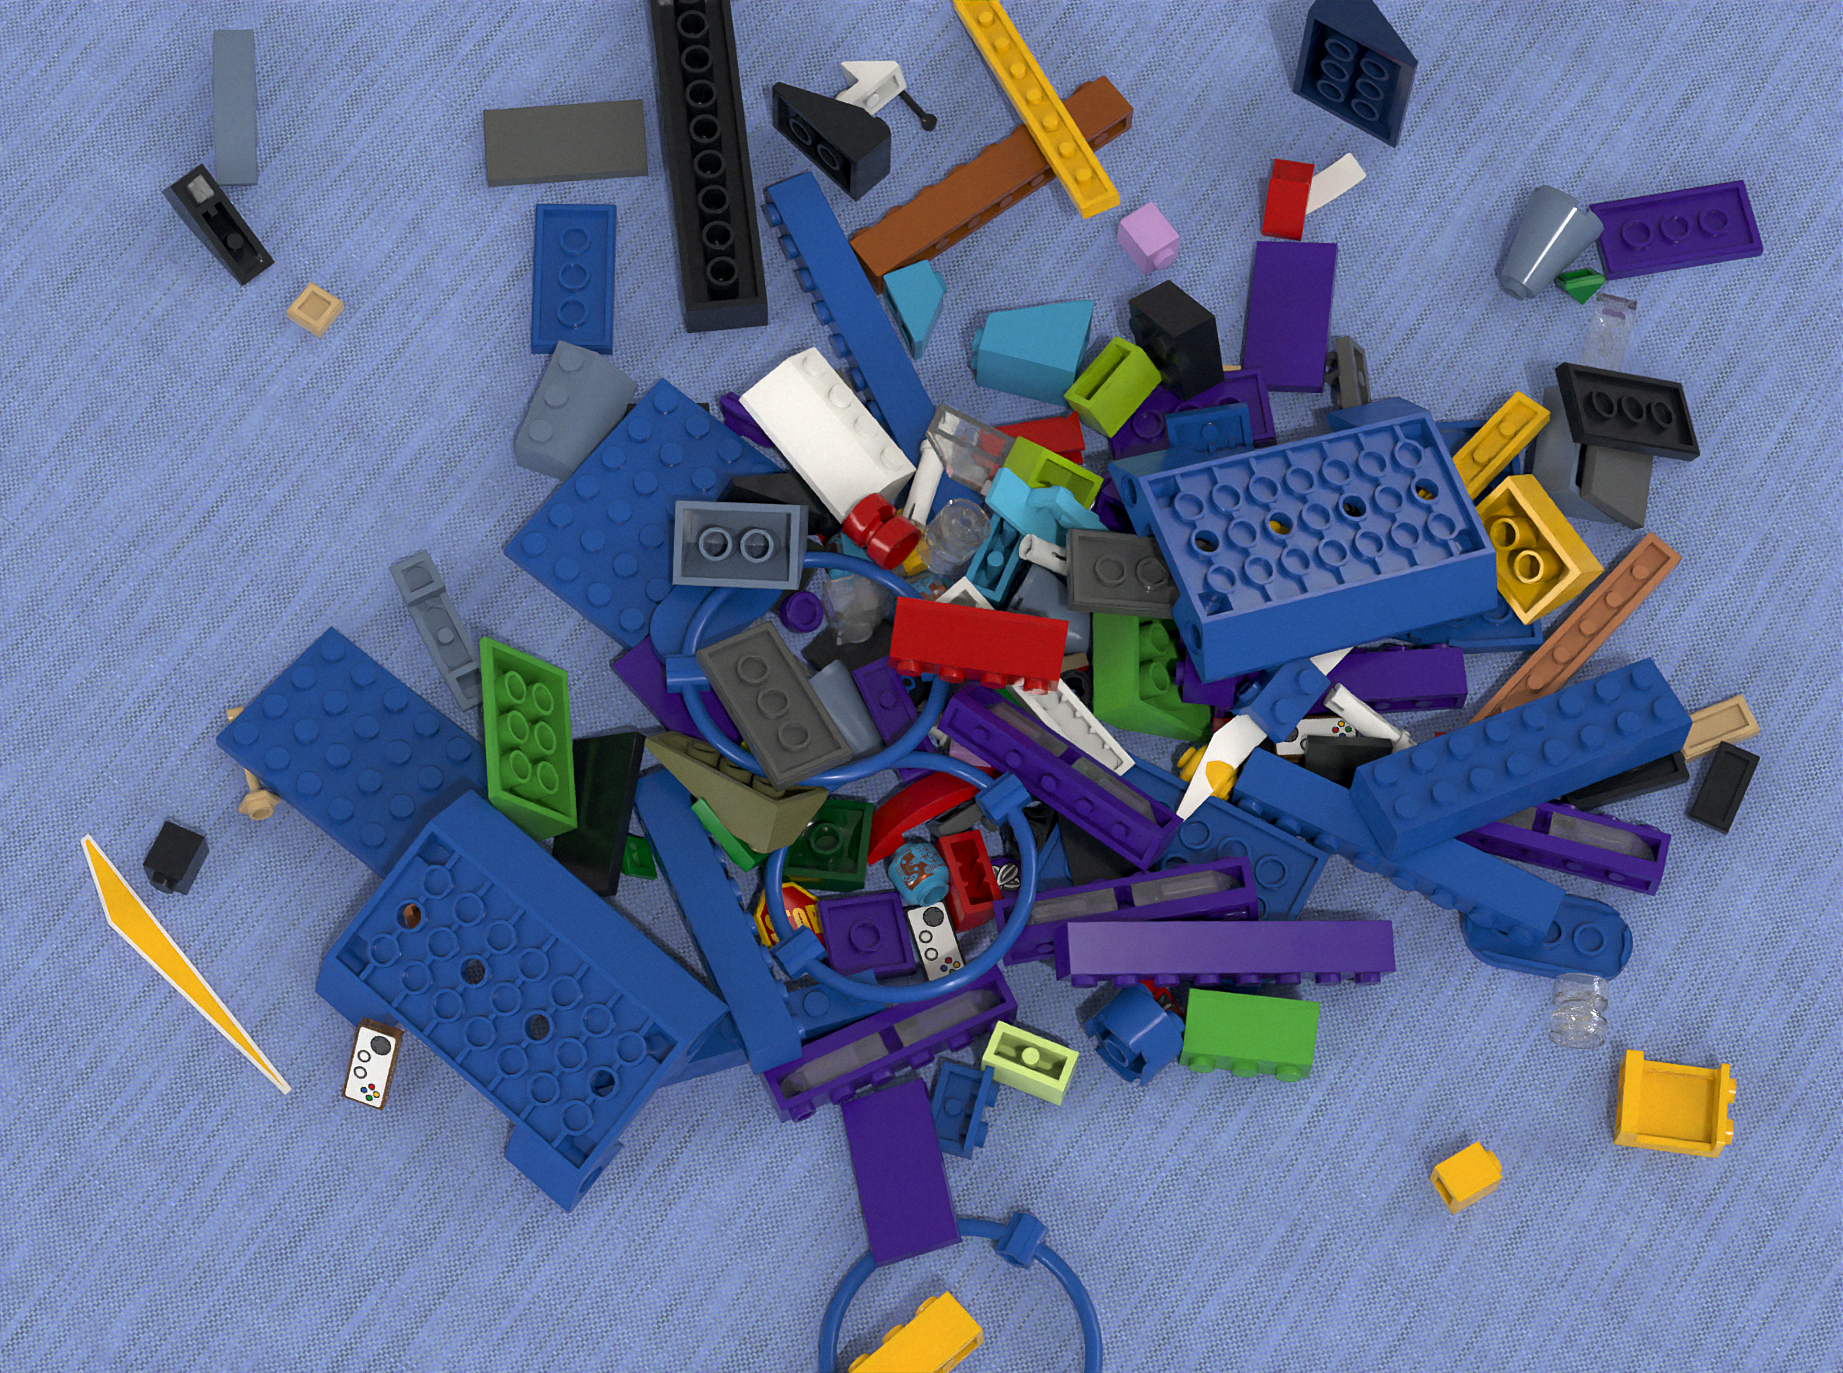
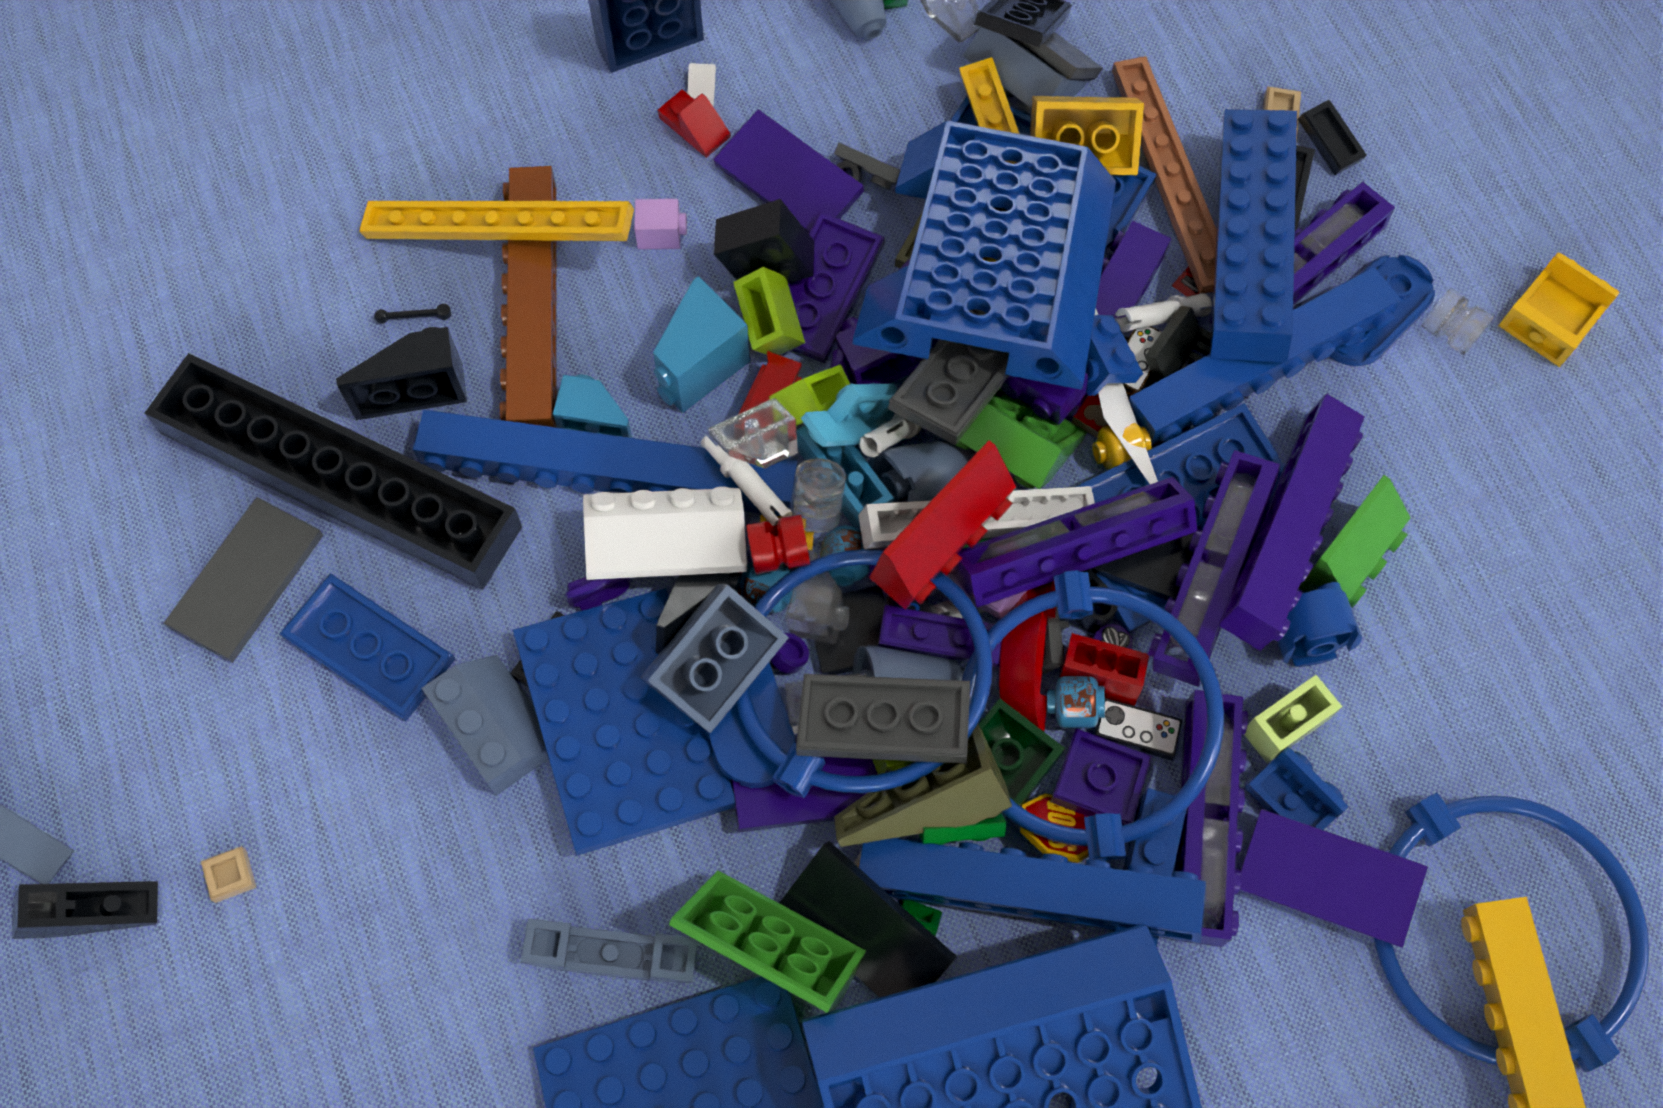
camera: 55 degrees left, 0 degrees up
white slope [836,61,907,116] -> none
blue bracket [1165,402,1255,460] -> none
yellow brick [1429,1141,1503,1215] -> none

